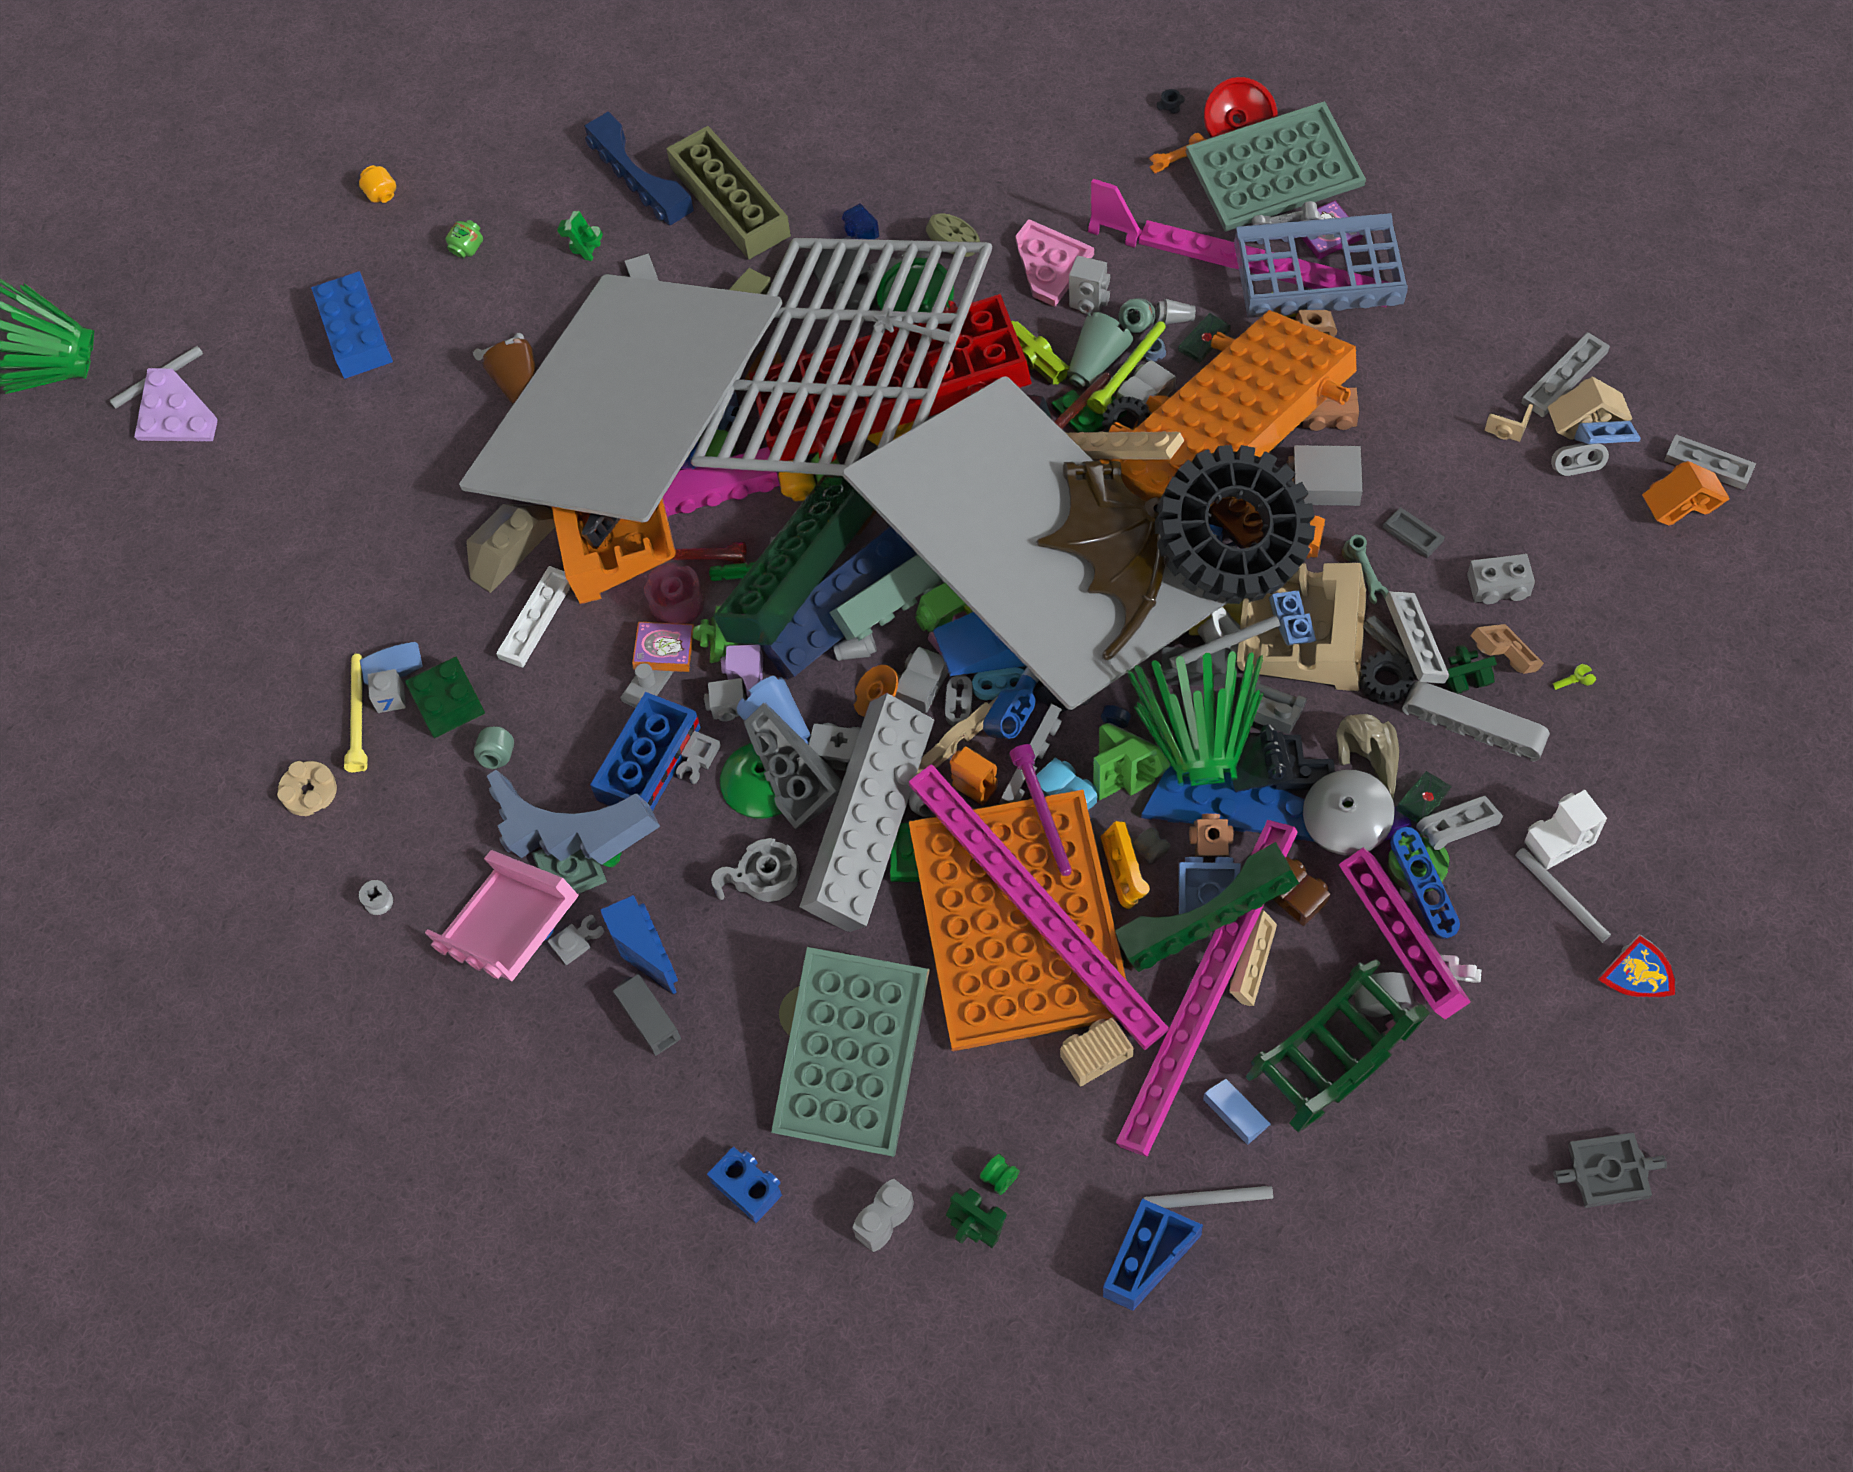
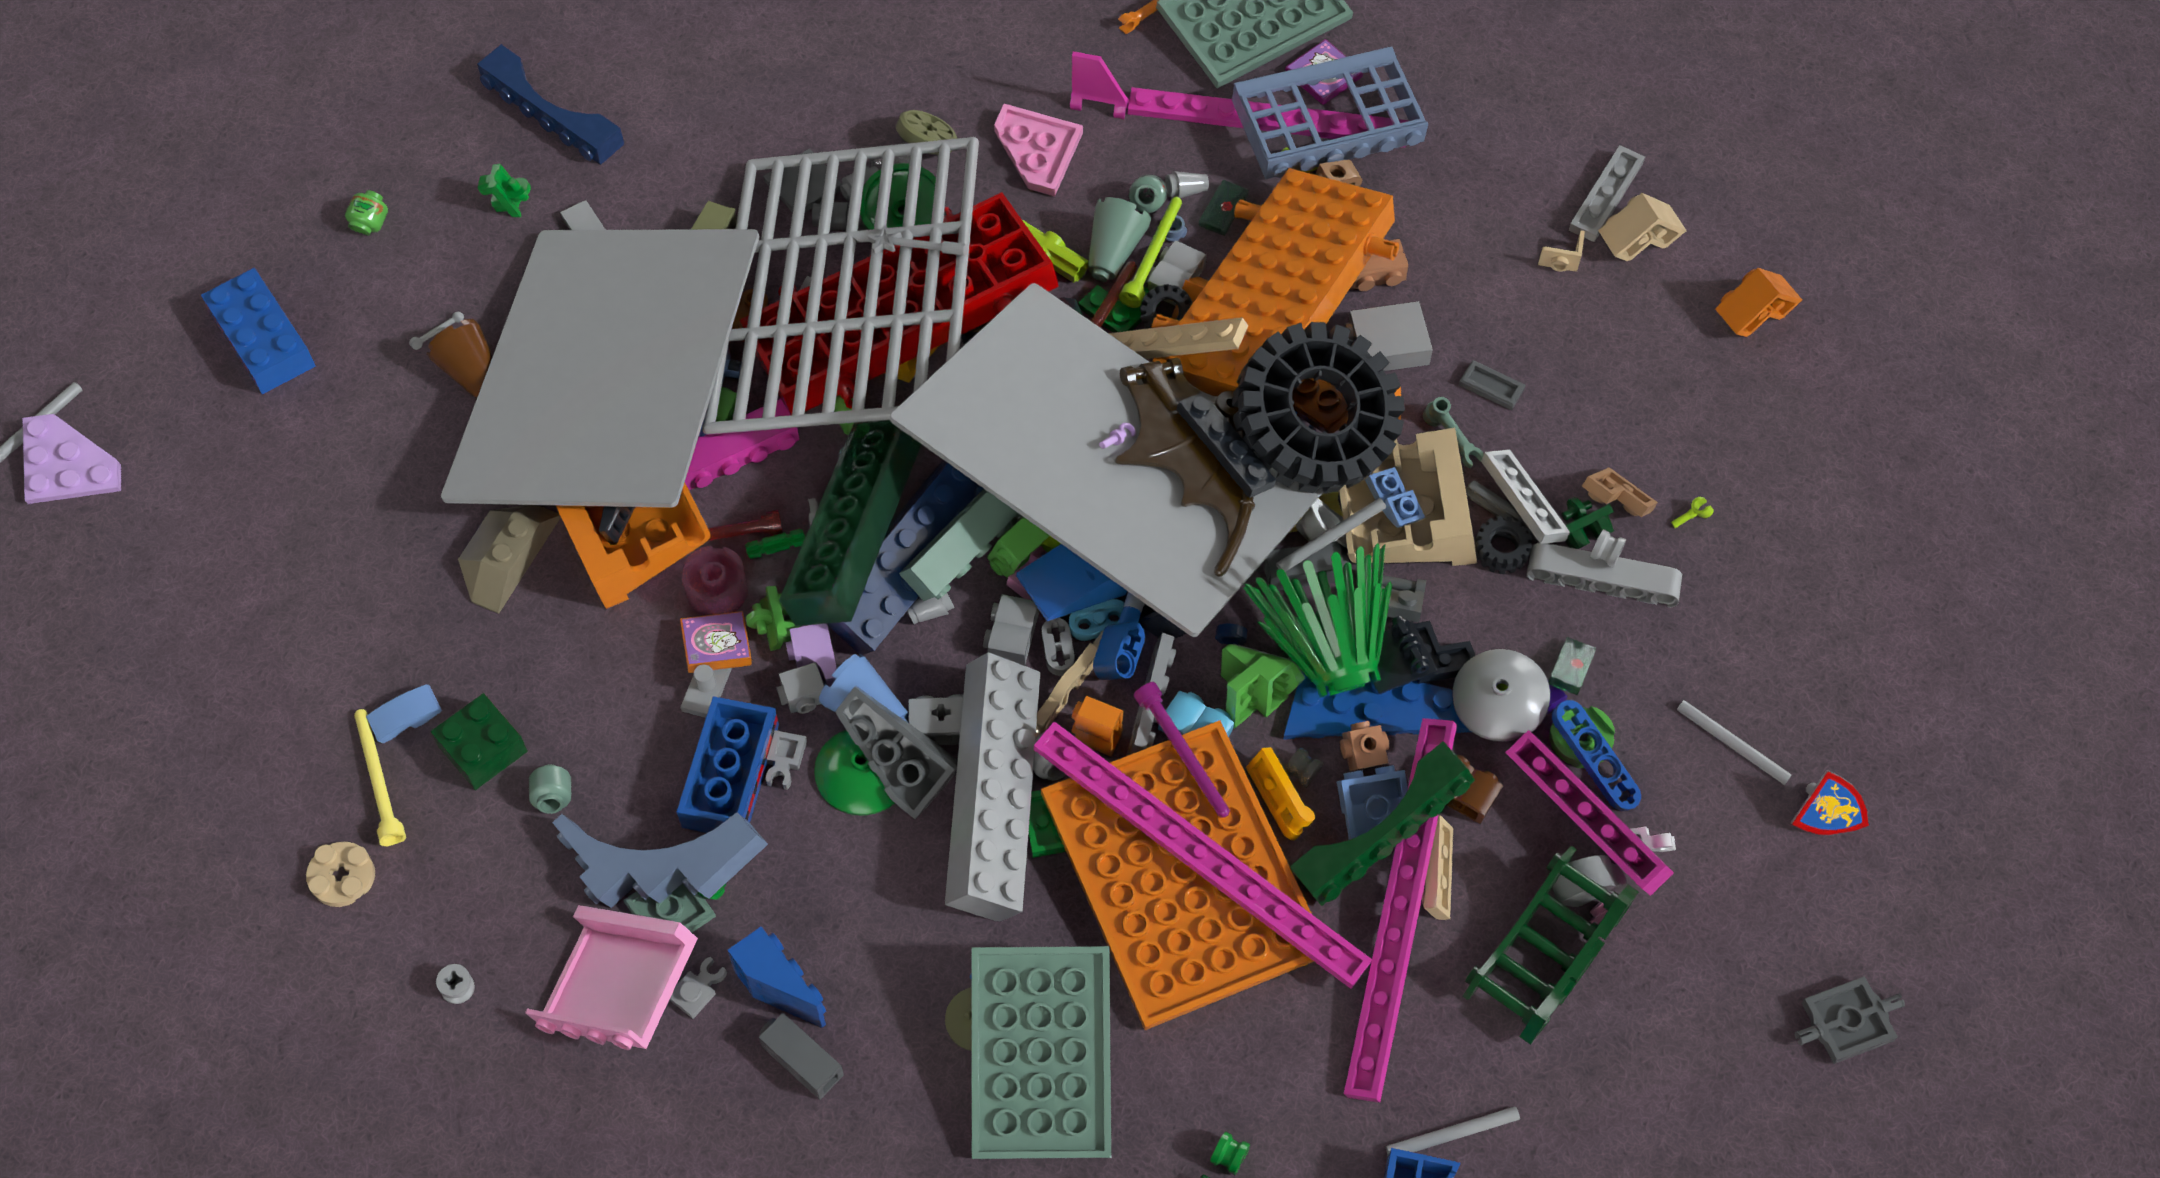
camera: 20 degrees left, 0 degrees up
light orange head [359,165,396,203] -> none
light grey brick [368,669,406,713] -> none
white plate [496,566,571,668] -> none
olive brick [666,126,791,260] -> none
light grey piece [711,838,800,902] -> none
light orange head [778,460,816,501] -> none
clear blue brick [842,203,879,240] -> none
orange dish [854,665,898,717] -> none
tan brick [1060,1017,1133,1087] -> none
light grey brick [1069,255,1110,314] -> none
medium blue slope [1203,1079,1270,1145] -> none
light grey brick [1252,201,1321,225] -> none
dark tan hair [1336,714,1399,799] -> none
light grey plate [1416,796,1503,850] -> none
light grey brick [1467,554,1535,604] -> none
white brick [1524,790,1607,870] -> none
light grey plate [1551,443,1609,476] -> none
medium blue slope [1574,421,1641,444] -> none
light grey plate [1664,435,1756,490] -> none
none -> lavender hand [1099,423,1136,449]
none -> black plate [1176,392,1276,498]
none -> light grey wheel [1590,529,1626,568]

